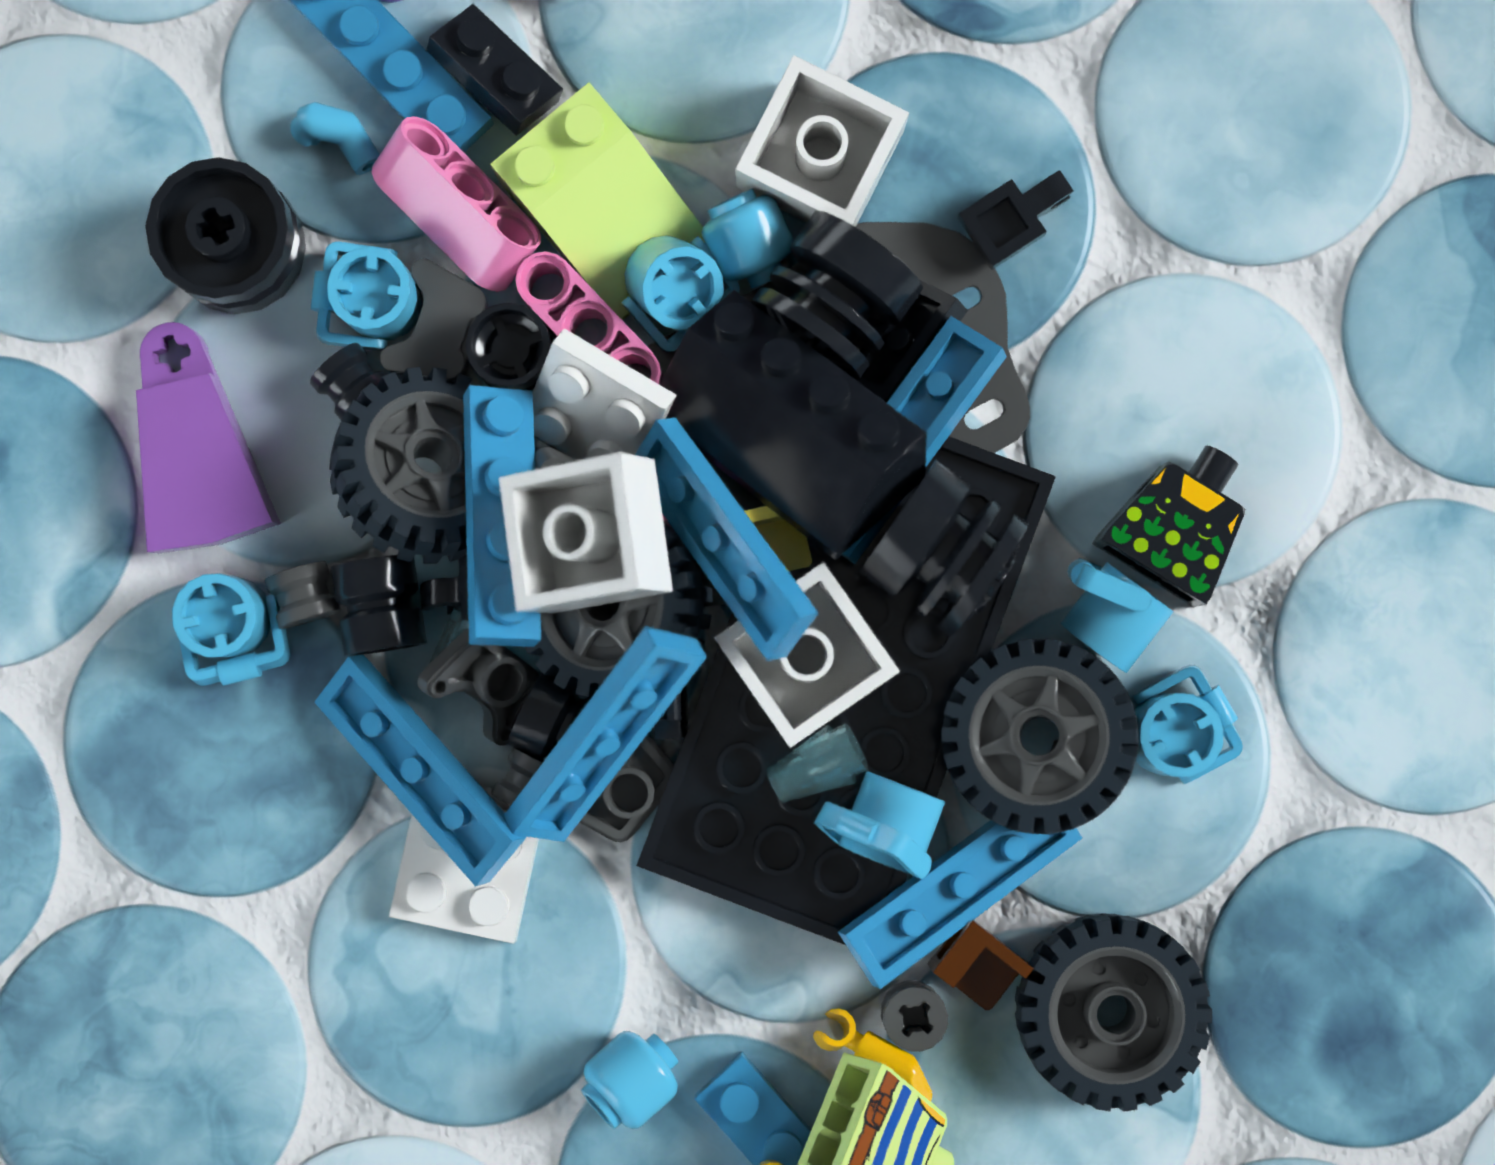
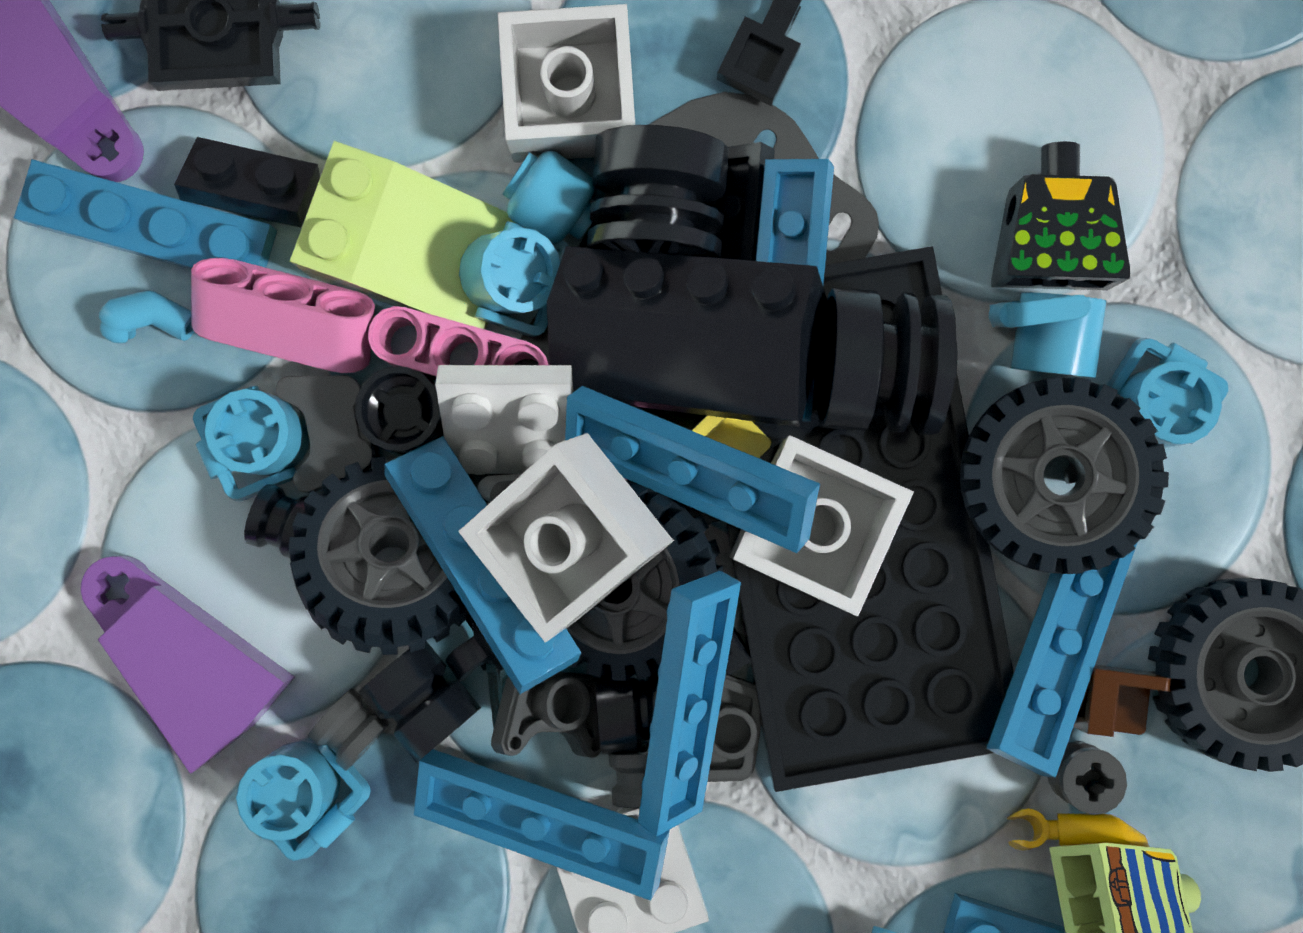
camera: 30 degrees left, 0 degrees up
black wheel [145,157,306,314] -> none
clear light blue cone [767,723,868,803] -> none
medium azure piece [814,771,946,879] -> none

